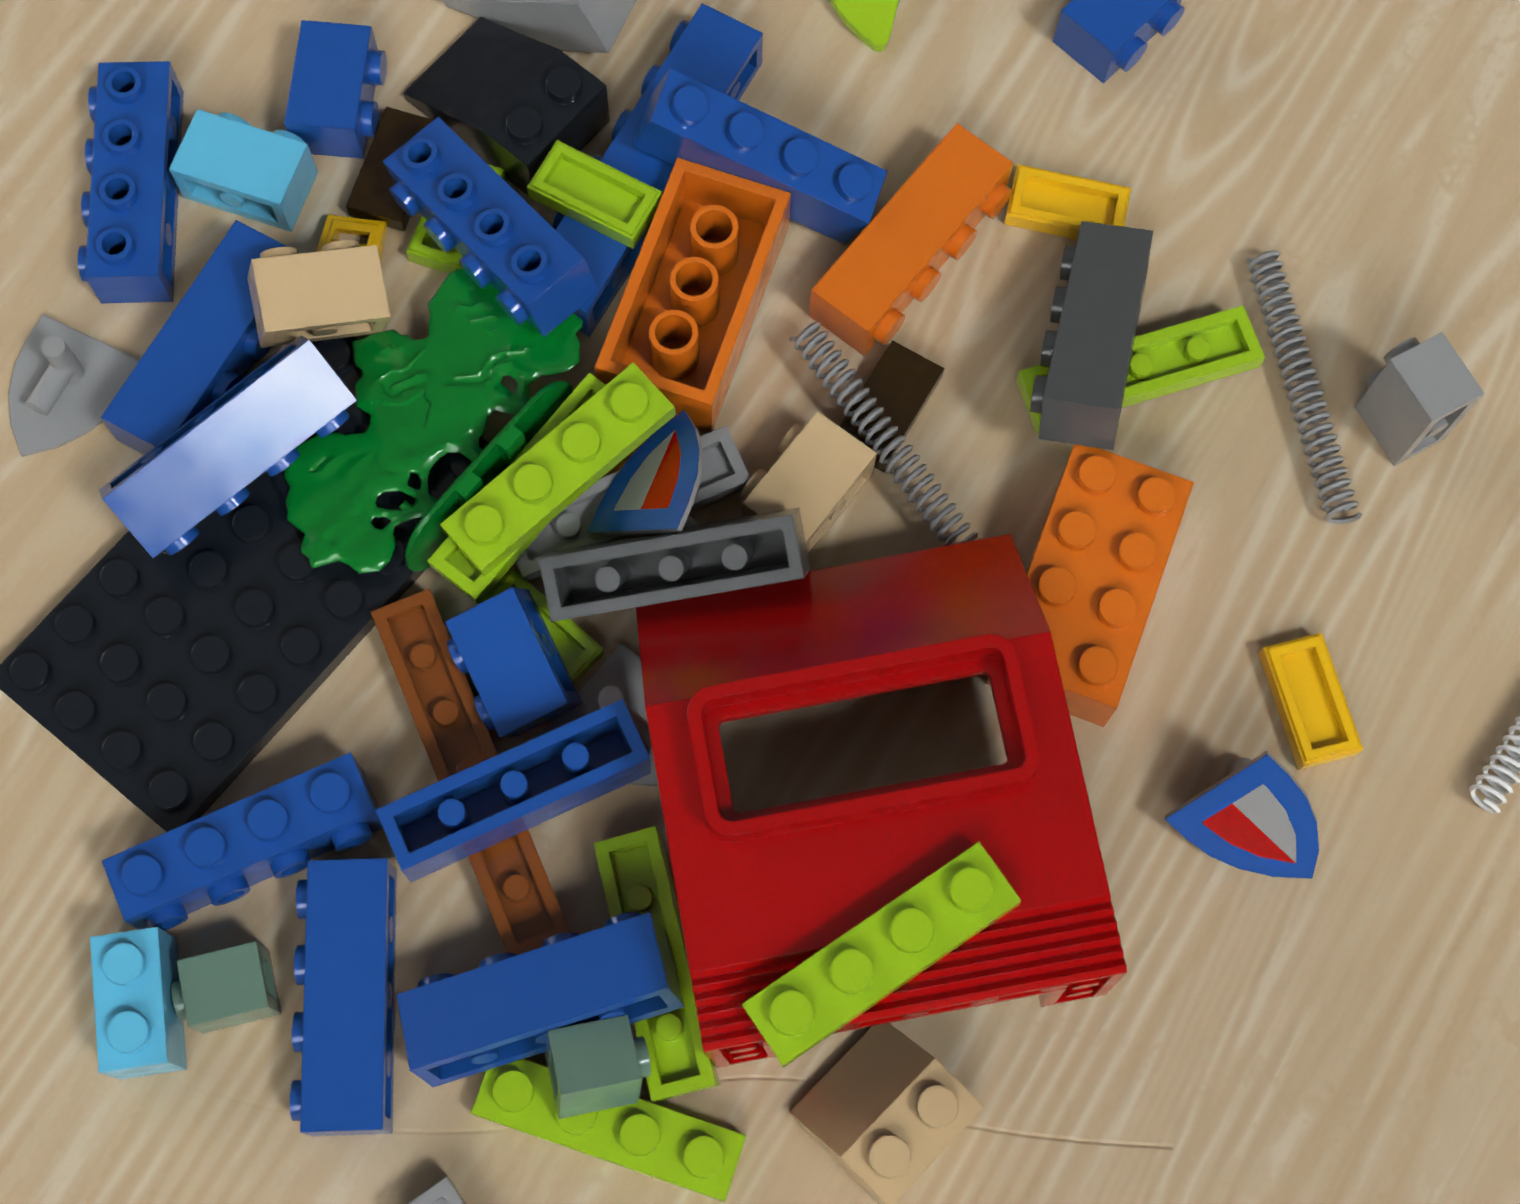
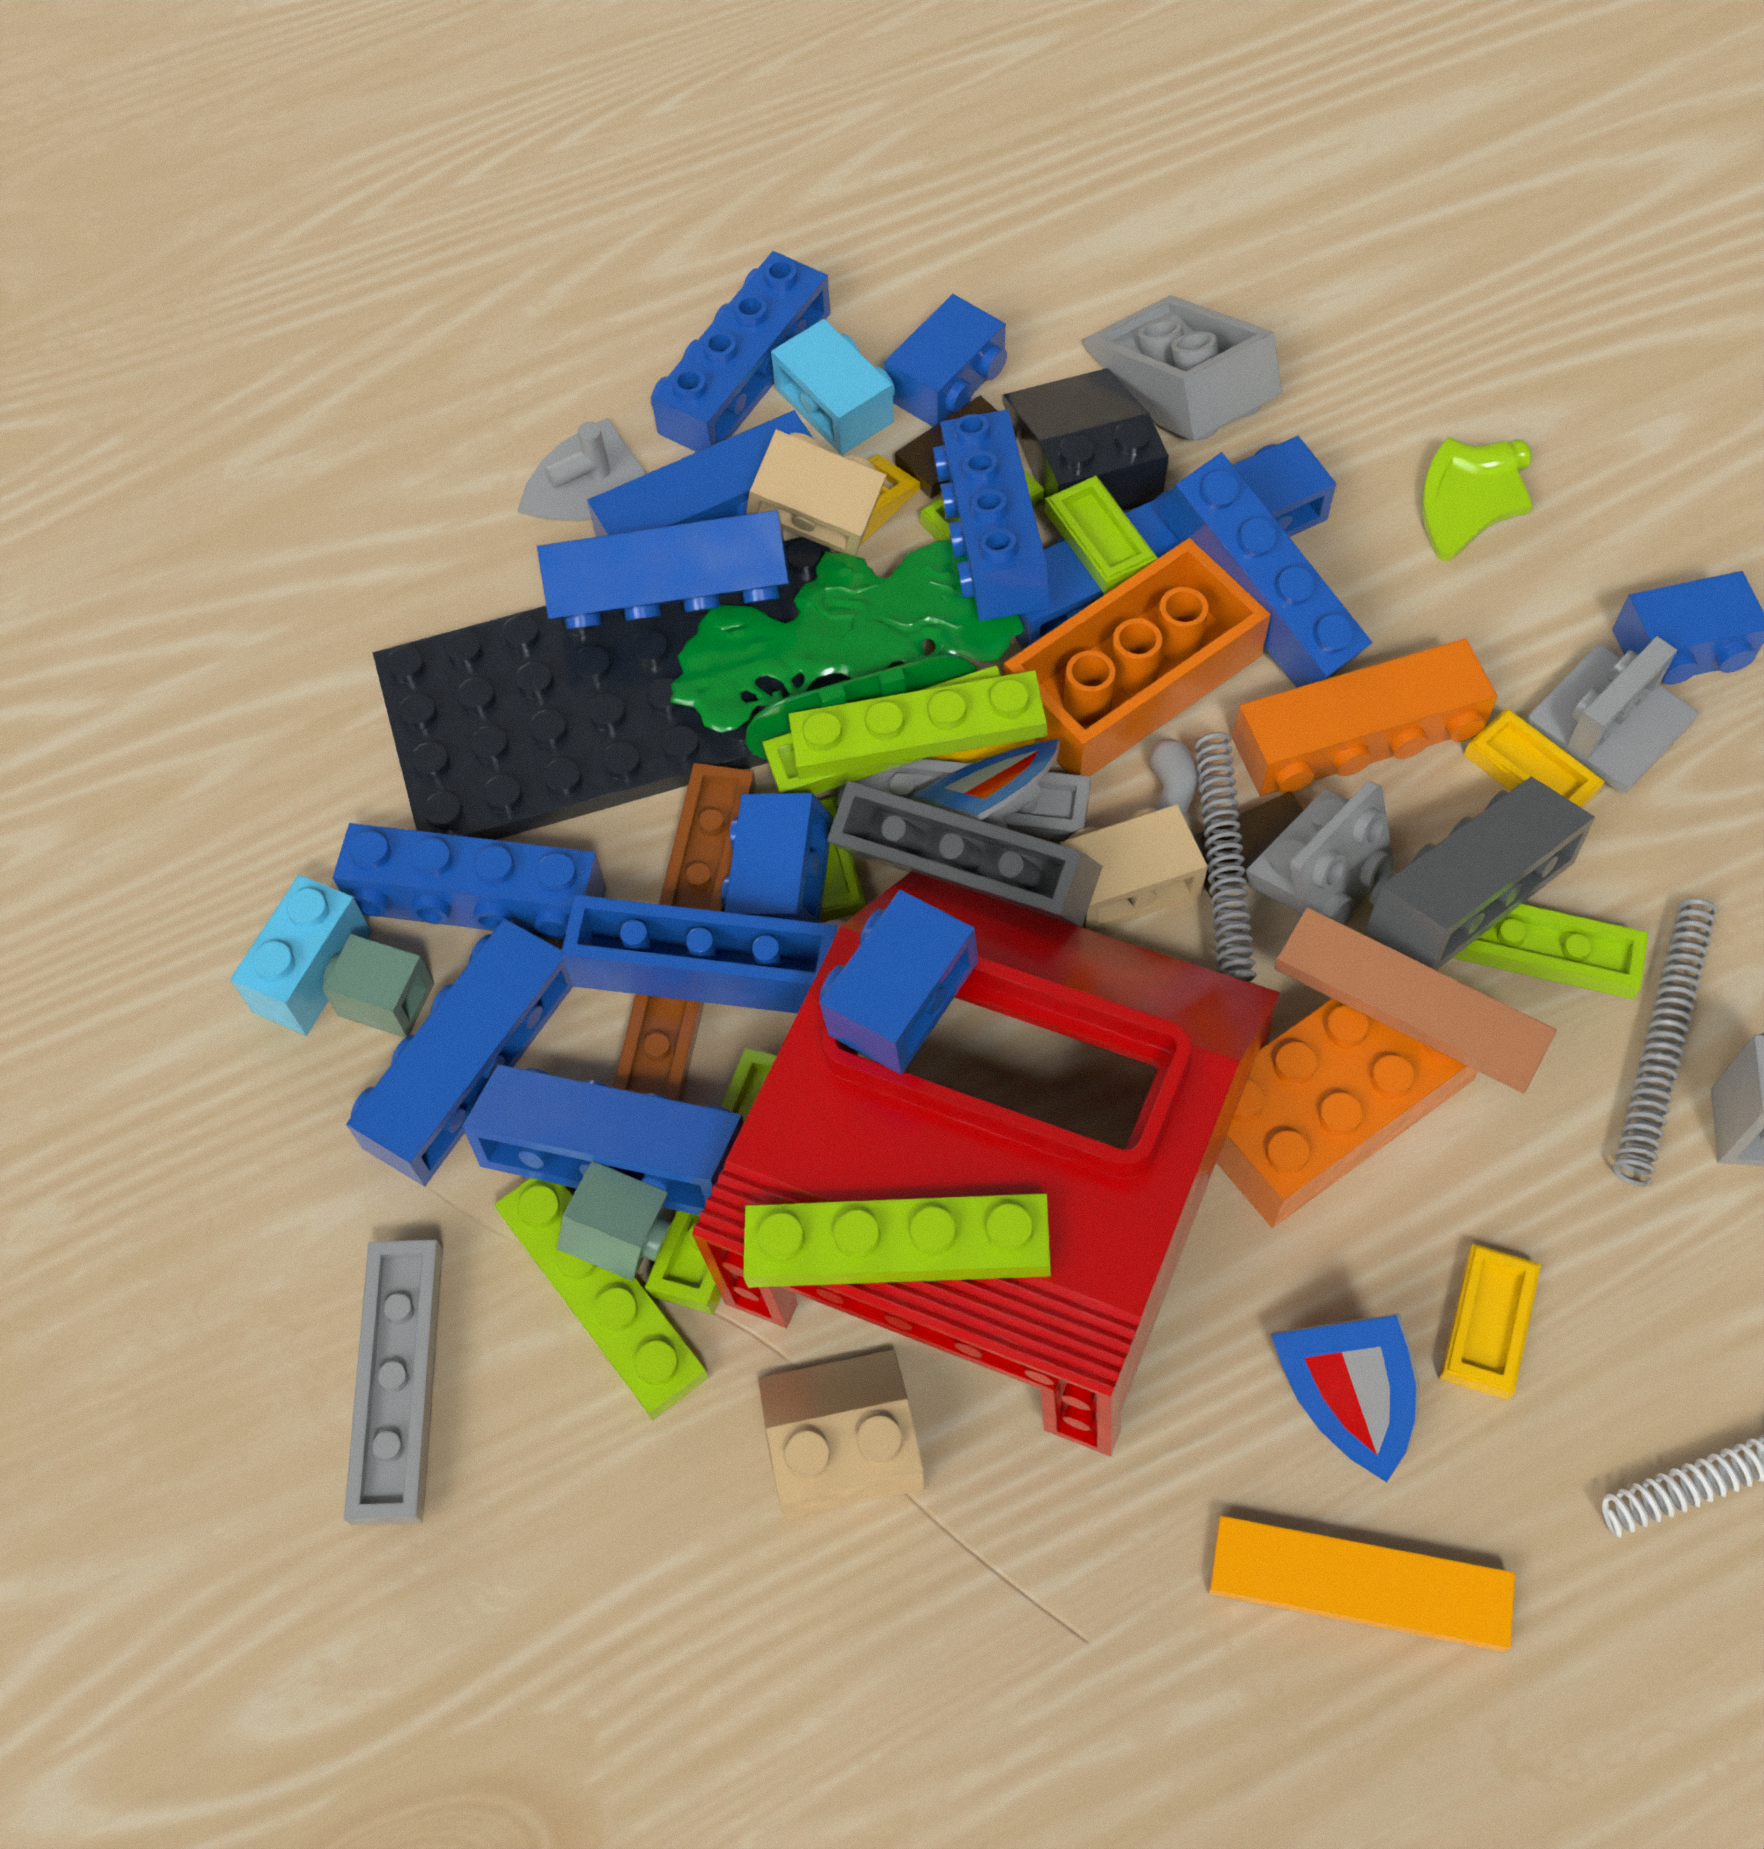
camera: 40 degrees right, 10 degrees down
none -> blue brick [819,890,978,1075]
none -> light grey arm [1149,739,1200,817]
none -> light orange tile [1208,1516,1516,1652]
none -> light grey bracket [1246,781,1394,926]
none -> nougat tile [1274,907,1557,1094]
none -> light grey bracket [1526,636,1698,793]

